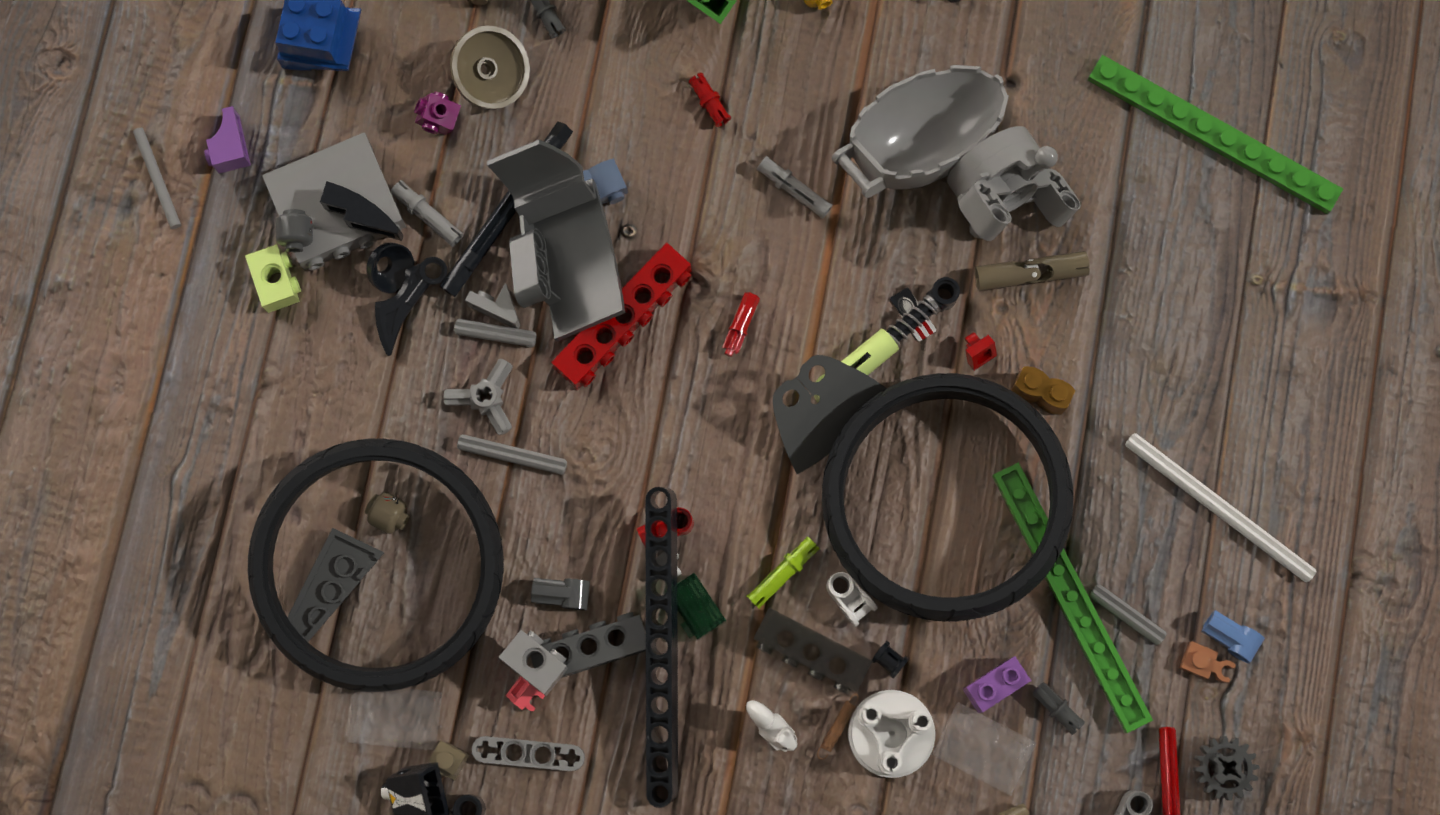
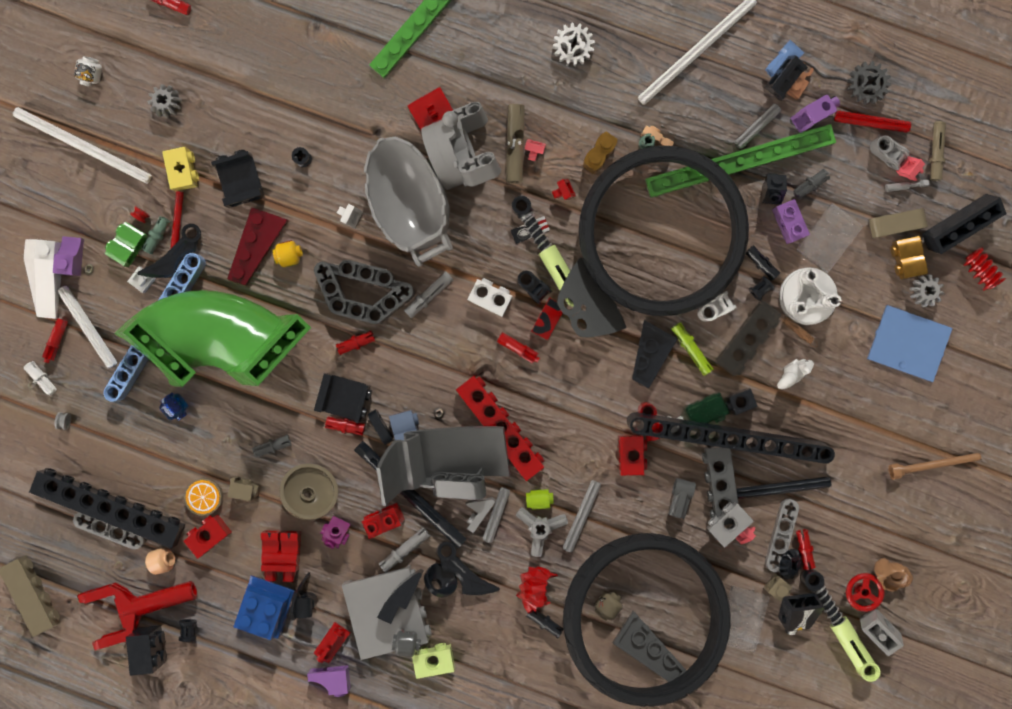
camera: 80 degrees left, 10 degrees up
none -> red hips [261,530,301,582]
none -> black panel [290,572,317,621]
none -> red hinge [313,622,351,664]
none -> dark grey piece [314,260,415,324]
none -> black panel [314,373,372,423]
none -> red pin [325,416,365,436]
none -> white tile [337,204,363,229]
none -> red hips [361,502,405,539]
none -> black beam [367,409,394,445]
none -> red piece [407,87,453,130]
none -> white brick [468,278,512,317]
none -> red hair [516,566,558,613]
none -> black piece [517,271,553,305]
none -> coral tile [525,139,546,161]
none -> lime brick [526,489,554,510]
none -> black pin [526,610,564,639]
none -> slope [531,297,562,340]
none -> white gear [553,23,595,67]
none -> red brick [619,435,648,476]
none -> black wing [632,320,678,389]
none -> sand green pin [638,133,655,150]
none -> light nougat plate [640,125,674,146]
none -> black brick [725,388,758,415]
none -> black axle [736,477,832,499]
none -> black pin [745,245,781,281]
none -> black brick [762,173,787,205]
none -> black hinge [764,55,808,101]
none -> black gear [779,549,802,580]
none -> medium lavender torso [790,95,840,133]
none -> red pin [796,529,816,570]

